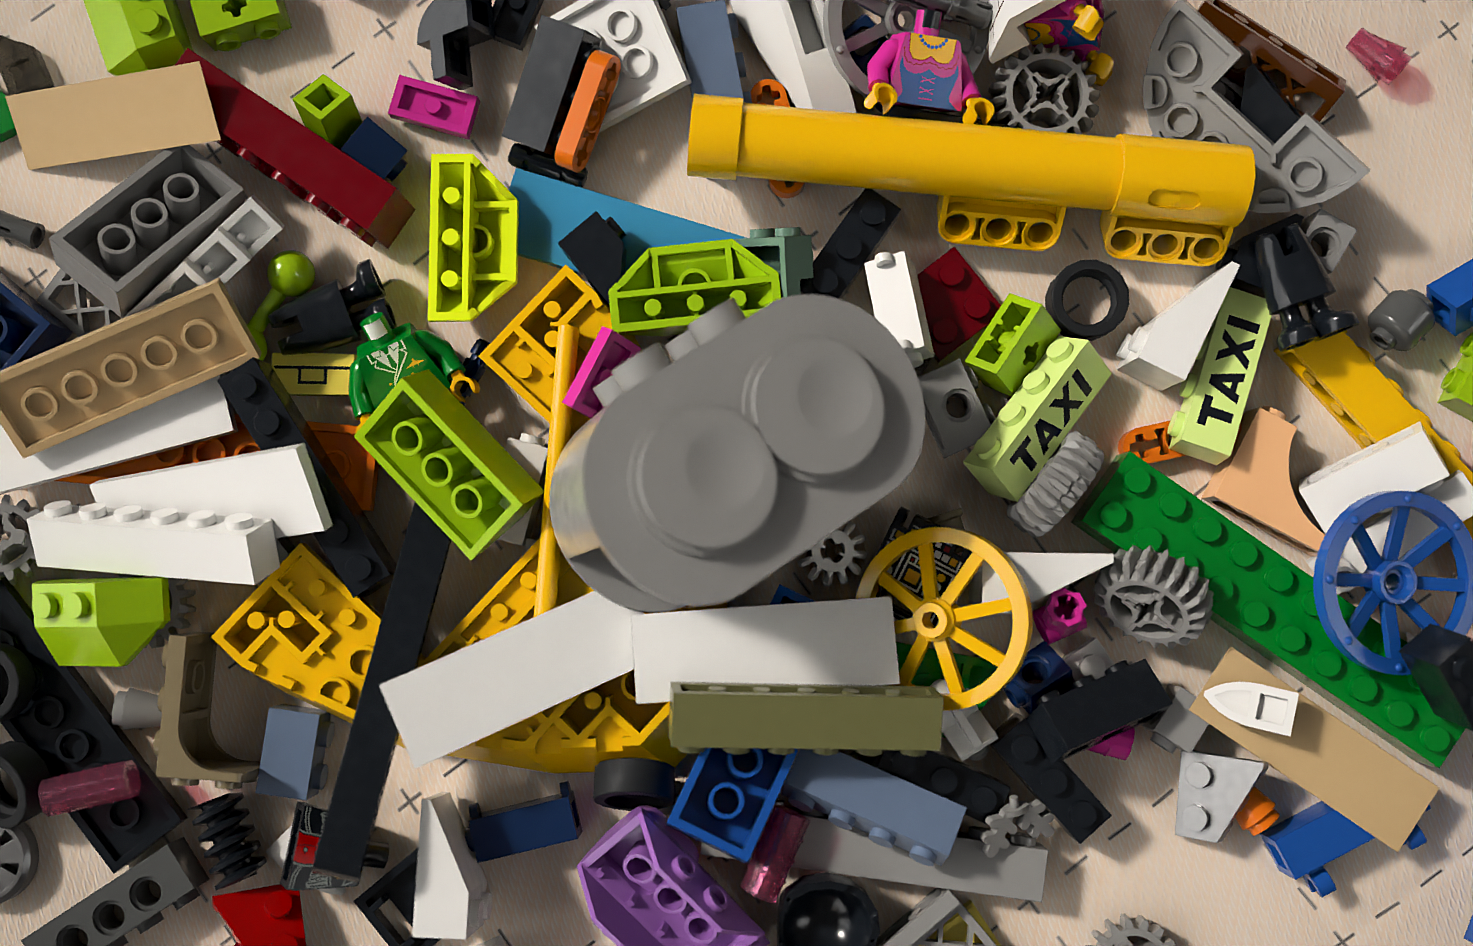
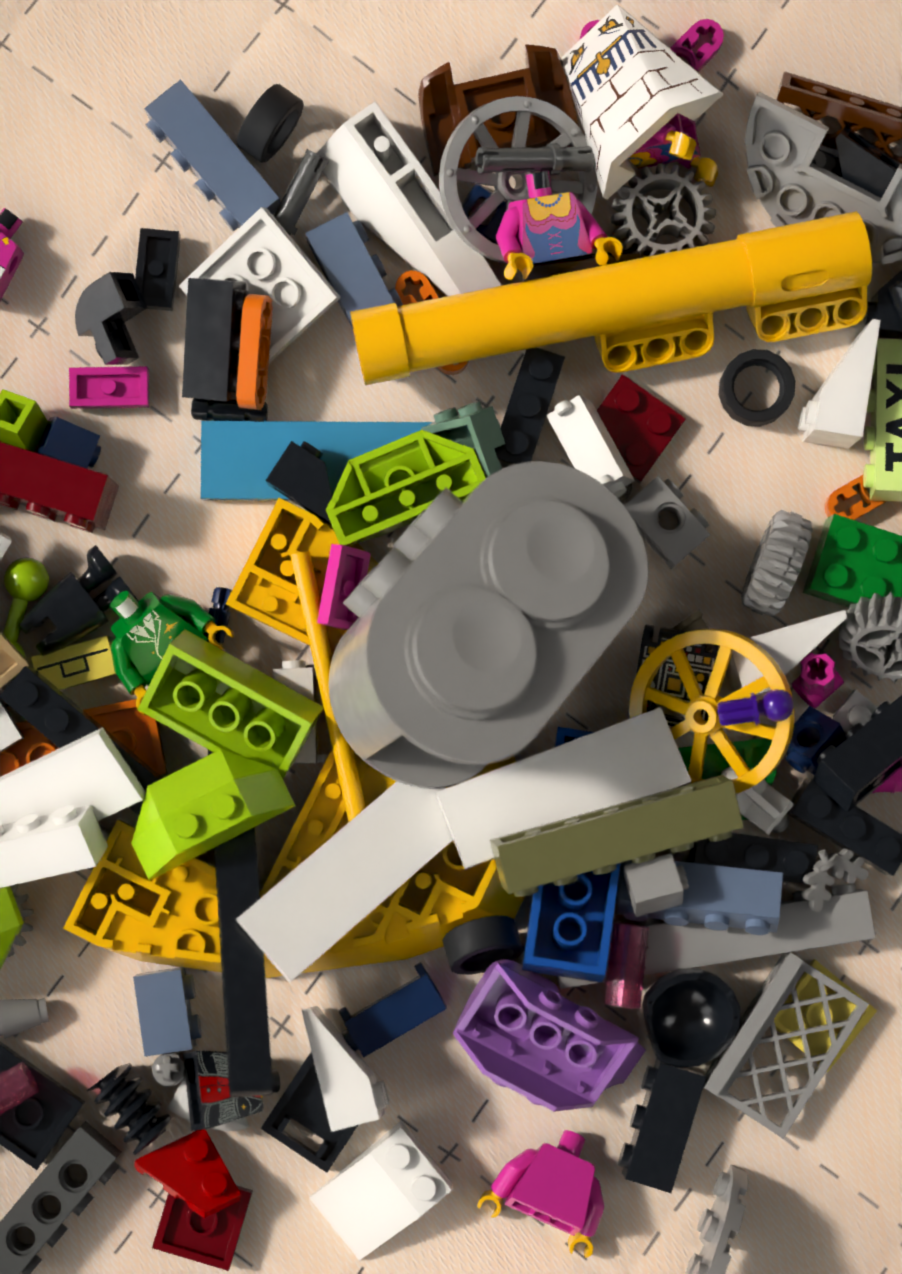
camera: 25 degrees left, 0 degrees up
dark tan bracket [153,632,260,789] -> none
neon yellow wedge [428,154,519,322] -> none
white gear [798,521,867,586] -> none
yellowish green brick [963,336,1112,502] -> none
lime brick [965,293,1061,397] -> none
none -> lime wedge [131,749,296,880]
none -> light grey axle [152,1053,185,1087]
none -> light grey brick [624,853,688,917]
none -> dark purple axle [717,689,794,726]

